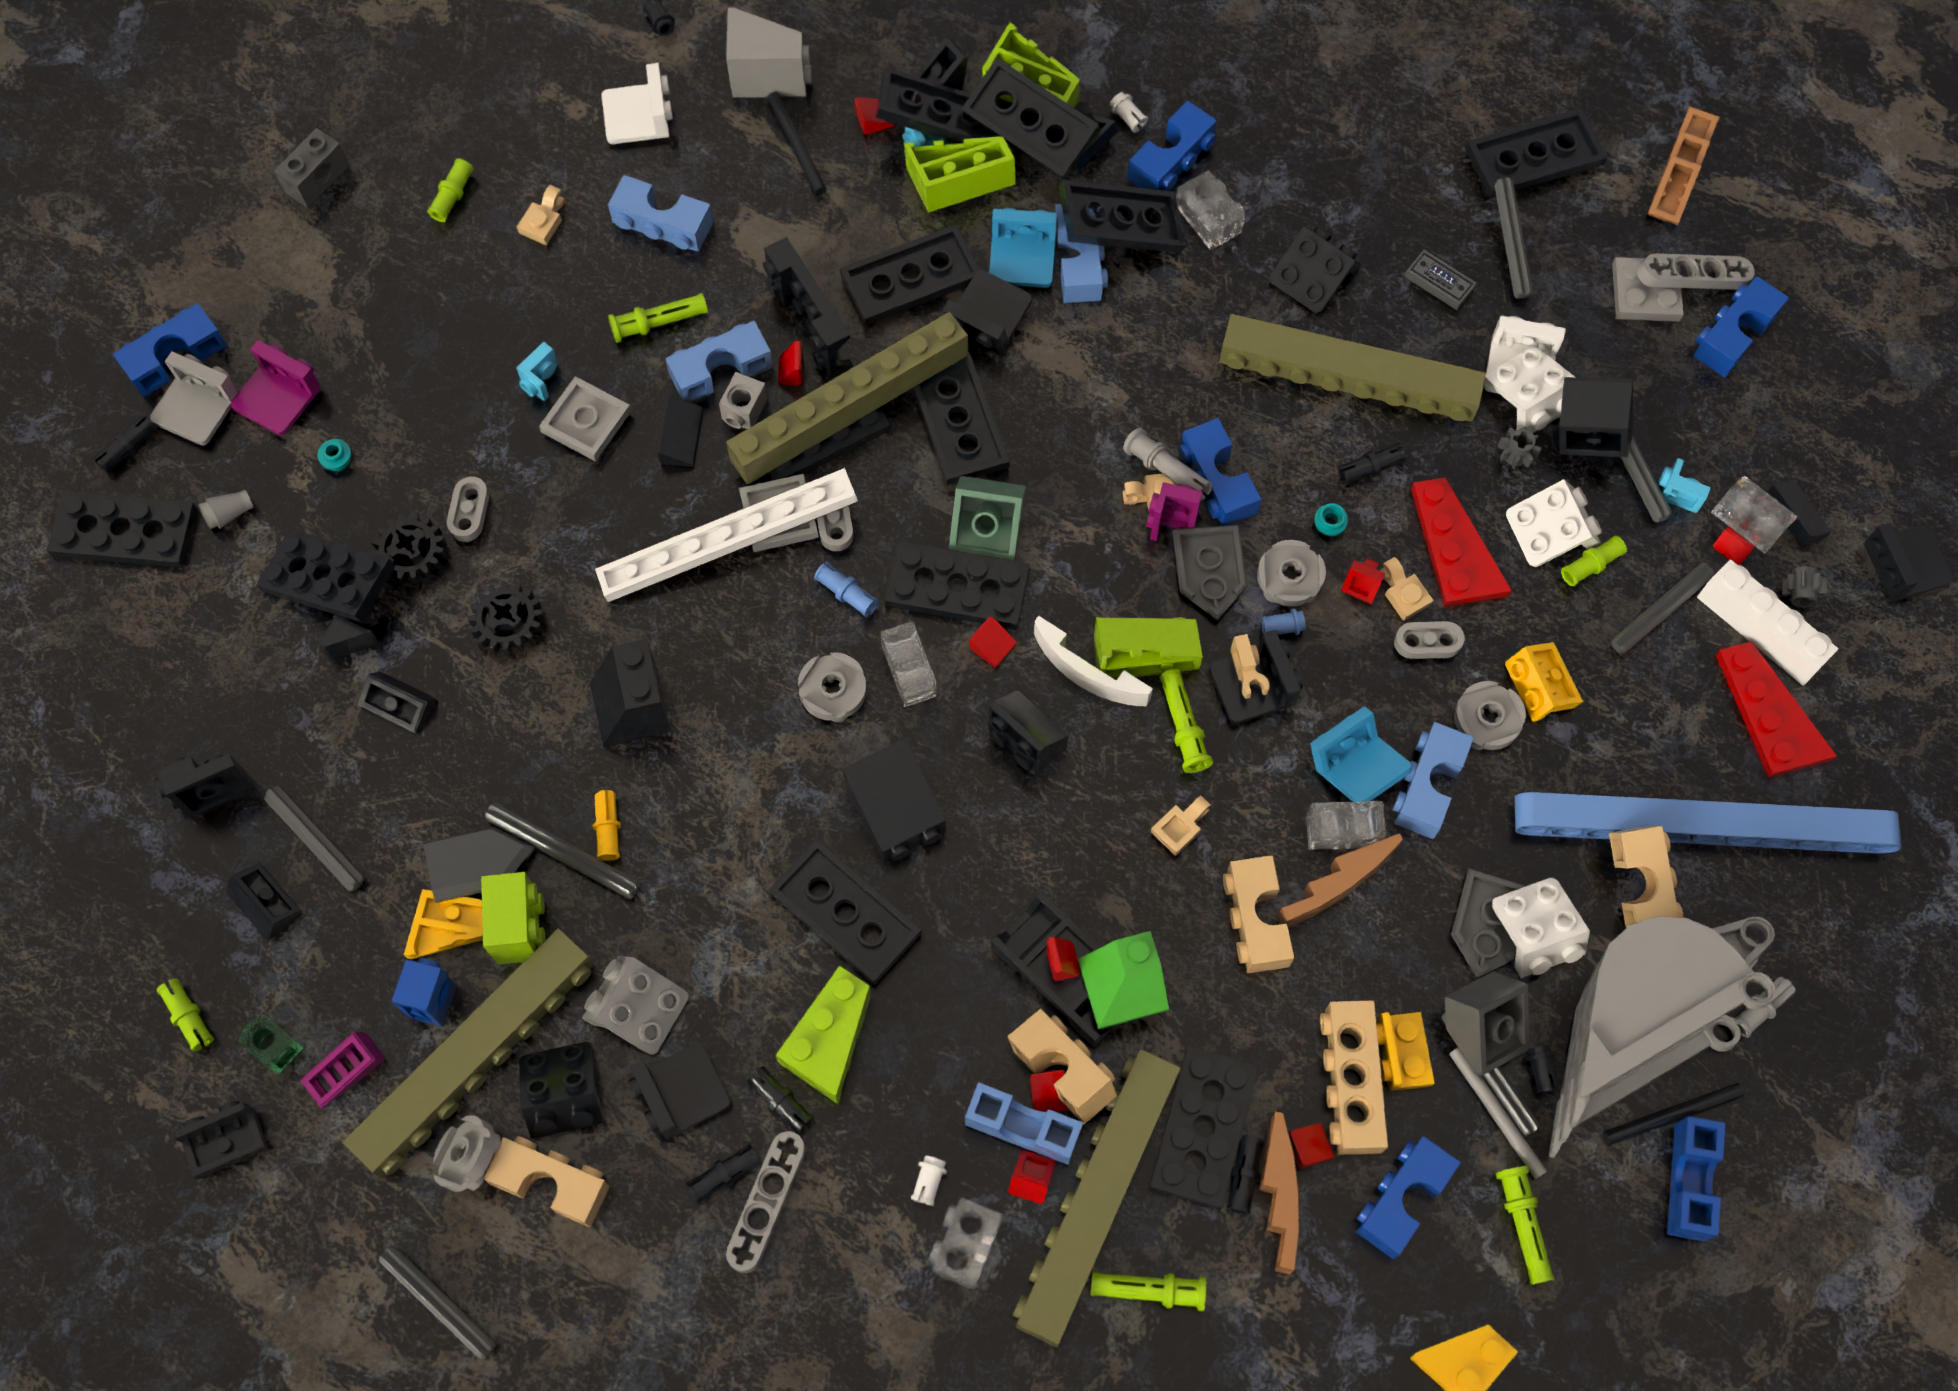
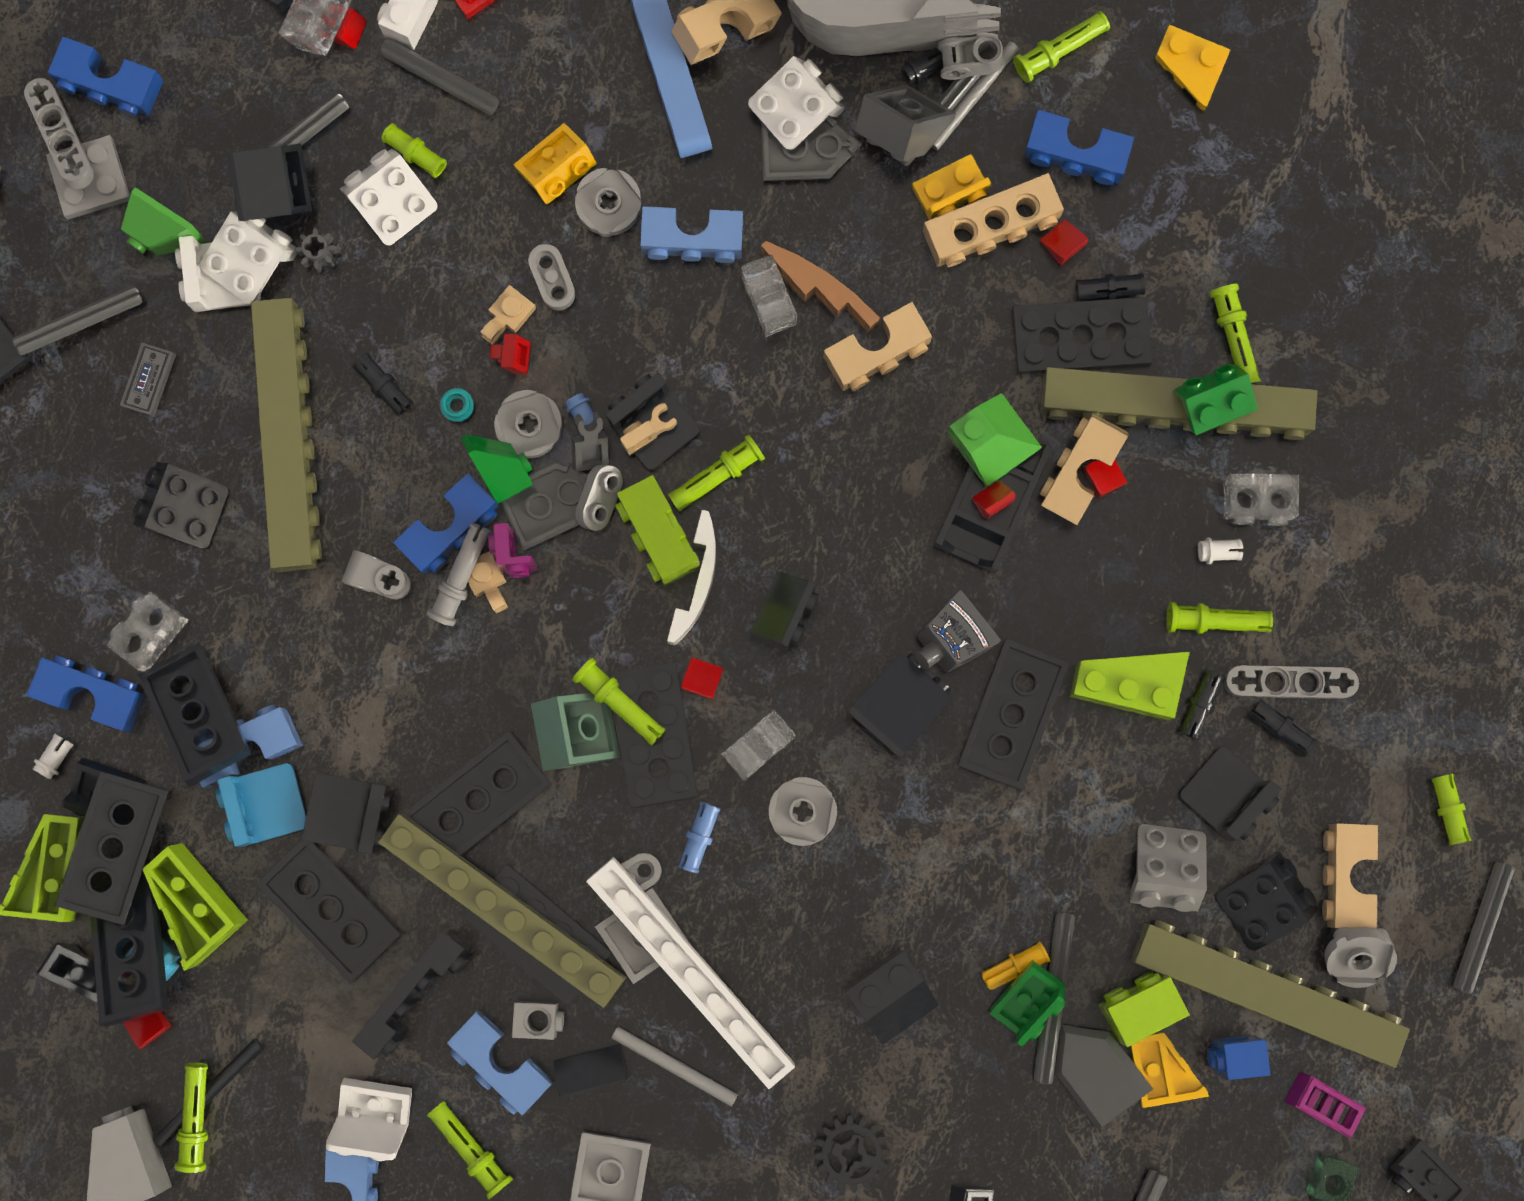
camera: 110 degrees left, 15 degrees up
red slope [778,341,804,386] -> none
medium blue arch [965,1082,1083,1165] -> none
red slope [1008,1149,1056,1204] -> none
tan plate [1151,795,1211,856] -> none
medium nougat slope [1258,1112,1299,1275] -> none
dark azure bracket [1310,706,1412,806] -> none
red wing [1411,478,1512,607] -> none
medium azure bracket [1658,458,1711,513] -> none
none -> bright green slope [121,187,206,256]
none -> lime pin [174,1062,208,1173]
none -> white bracket [326,1078,412,1161]
none -> light grey piece [341,550,411,600]
none -> green slope [460,434,533,504]
none -> dark grey plate [571,411,609,472]
none -> lime pin [572,658,666,746]
none -> light grey plate [575,464,623,531]
none -> light grey bar [611,1026,738,1107]
none -> dark grey torso [915,590,1002,672]
none -> light grey piece [938,34,1003,80]
none -> green bracket [989,960,1066,1047]
none -> lime pin [1166,602,1273,634]
none -> green bracket [1174,364,1258,435]
none -> lime pin [1431,774,1472,846]

